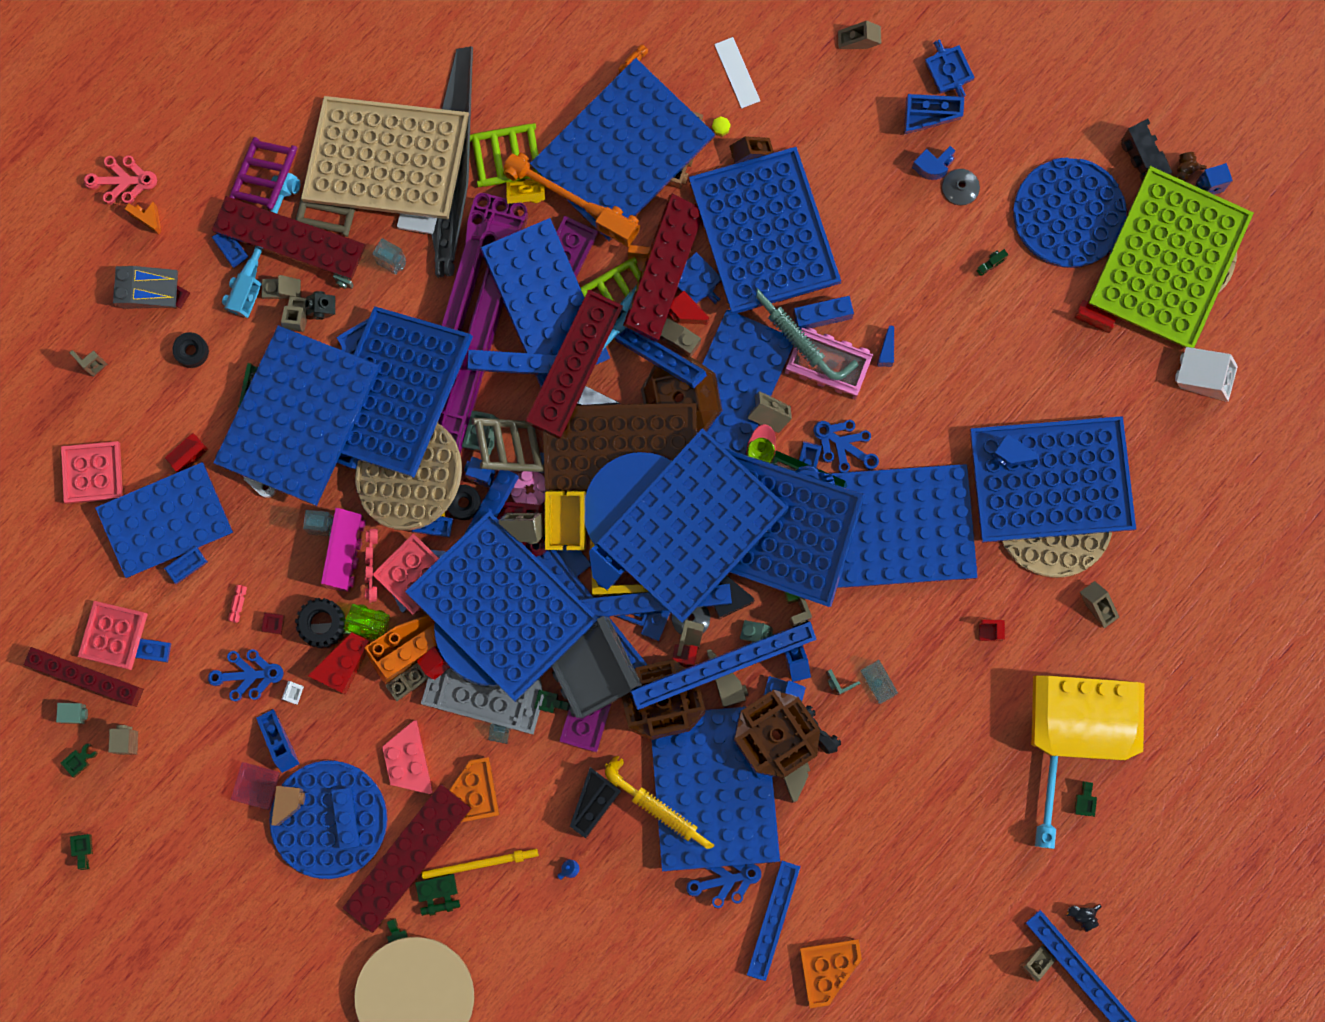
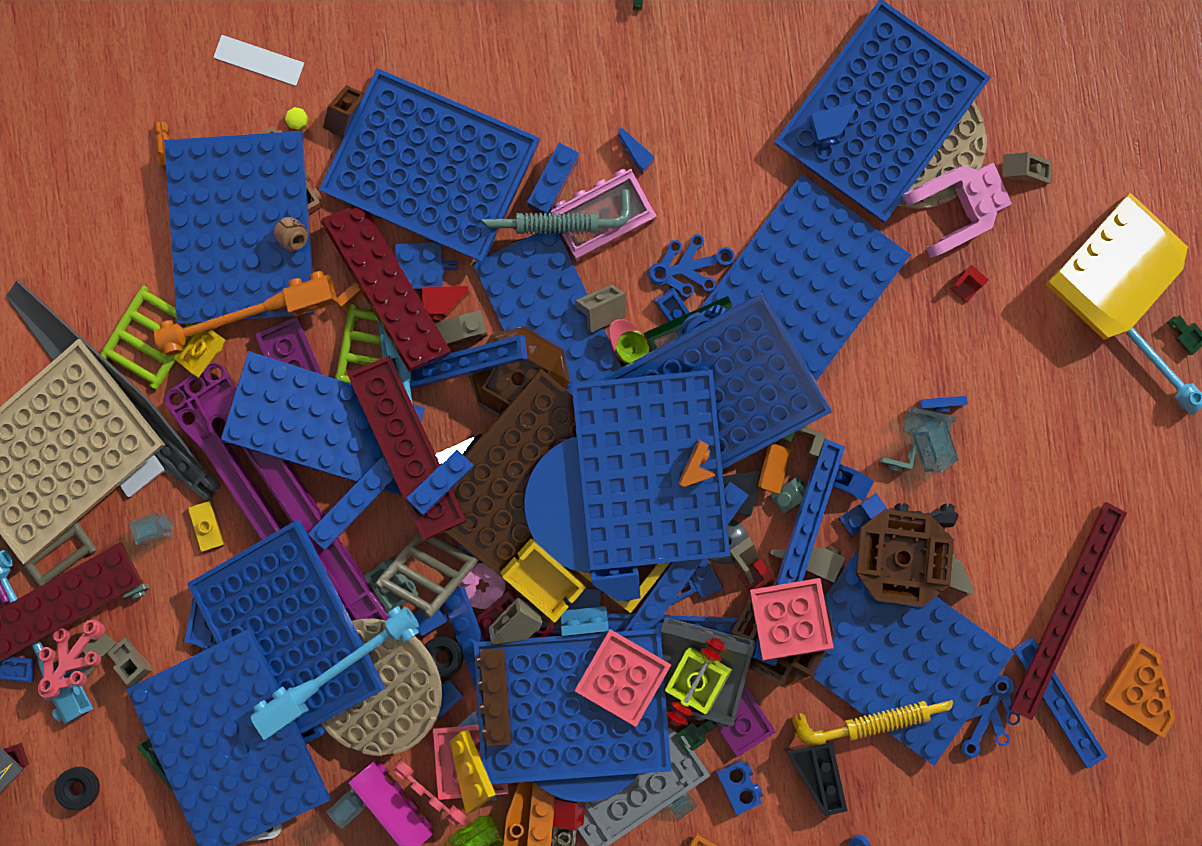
camera: 55 degrees left, 5 degrees up
pearl dark grey brick [305,291,335,320] -> none
none -> coral plant [38,619,105,699]
none -> yellow plate [188,501,225,552]
none -> medium azure bar [251,606,419,740]
none -> medium nougat head [273,217,308,251]
none -> blue plate [406,449,474,516]
none -> yellow wing [450,730,496,814]
none -> reddish brown brick [476,648,513,746]
none -> dark azure bracket [561,606,609,636]
none -> coral plate [575,629,671,727]
none -> neon yellow brick [665,637,732,726]
none -> orange slope [678,439,715,487]
none -> blue brick [715,759,763,815]
none -> coral plate [750,578,834,661]
none -> orange panel [758,443,791,494]
none -> bright pink plate [902,163,1012,258]
none -> clear light blue brick [911,418,959,473]
none -> blue plate [917,396,968,413]
none -> dark red plate [1009,502,1127,720]

